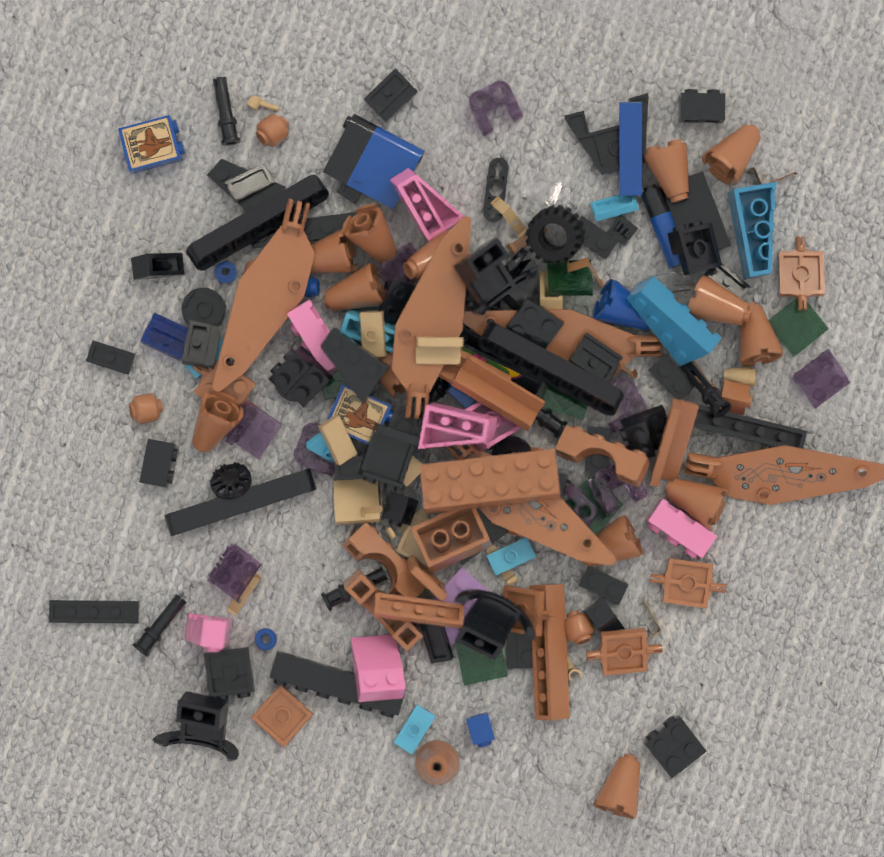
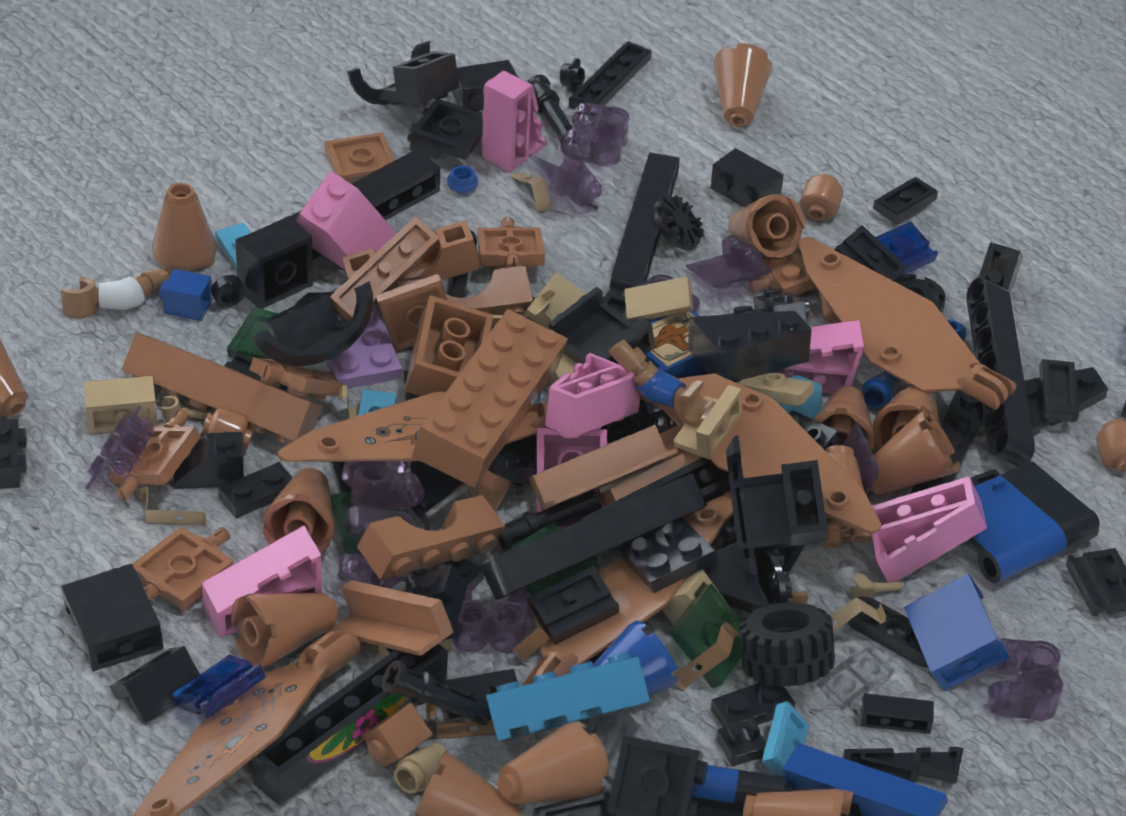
camera: 115 degrees right, 45 degrees down
none -> piece [61,268,170,318]
none -> black panel [61,563,164,672]
none -> tan panel [84,376,158,434]
none -> clear purple hinge [85,405,154,490]
none -> black panel [109,646,205,723]
none -> clear blue plate [171,655,266,719]
none -> black tile [211,275,246,307]
none -> black brick [235,216,313,310]
none -> black brick [452,60,518,111]
none -> nougat plate [477,217,545,269]
none -> black plate [560,58,585,93]
none -> clear purple piece [560,103,629,167]
none -> medium nougat piece [608,340,716,428]
none -> nougat cone [713,43,772,127]
none -> tan hand [850,573,902,598]
none -> black piece [860,693,934,734]
none -> panel [904,574,1010,691]

